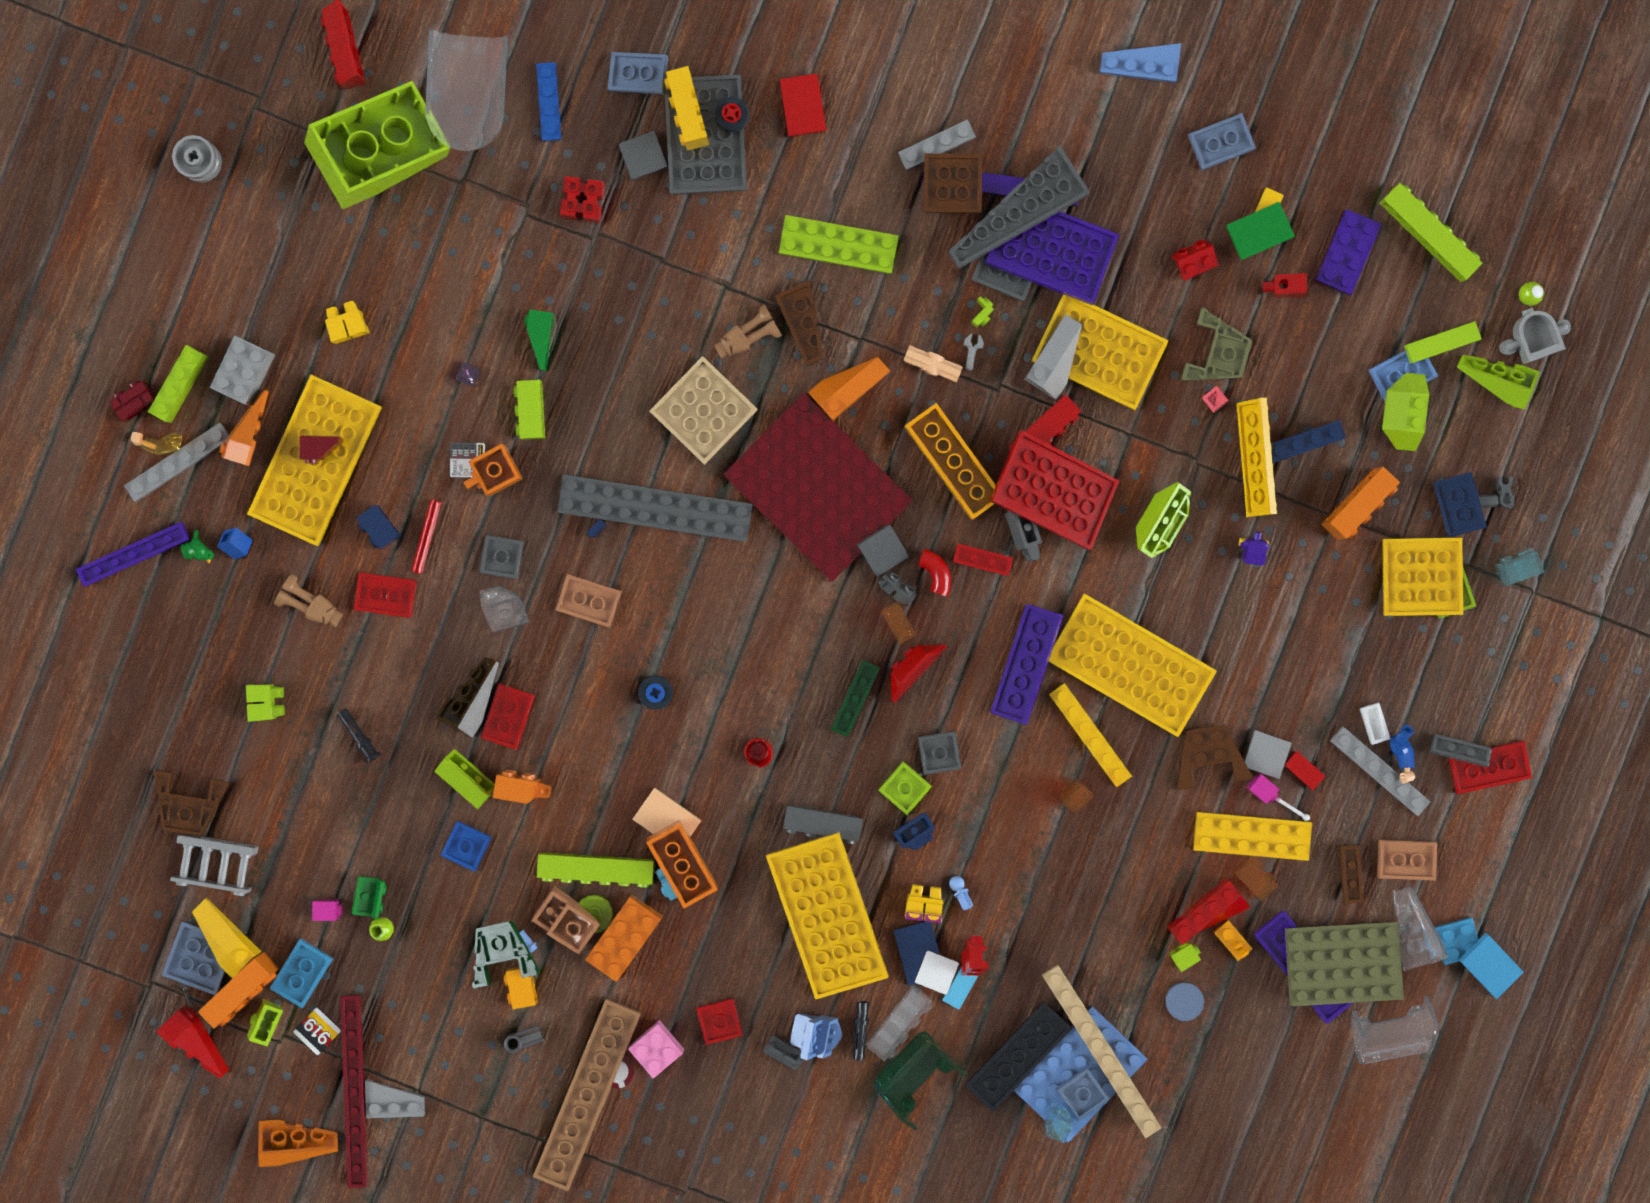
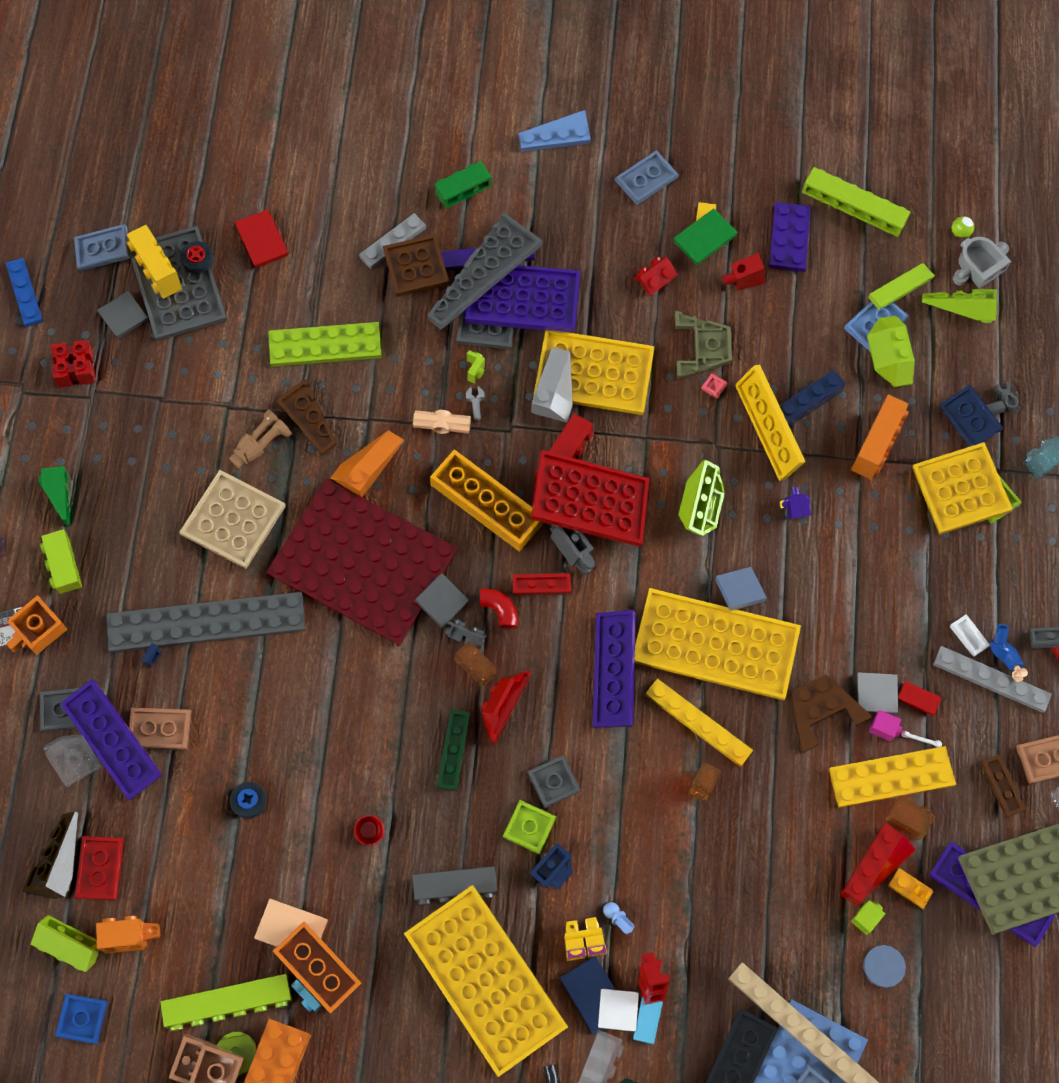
camera: 25 degrees left, 20 degrees down
none -> dark purple plate [60,679,163,800]
none -> green brick [435,161,492,209]
none -> sand blue tile [715,567,767,611]

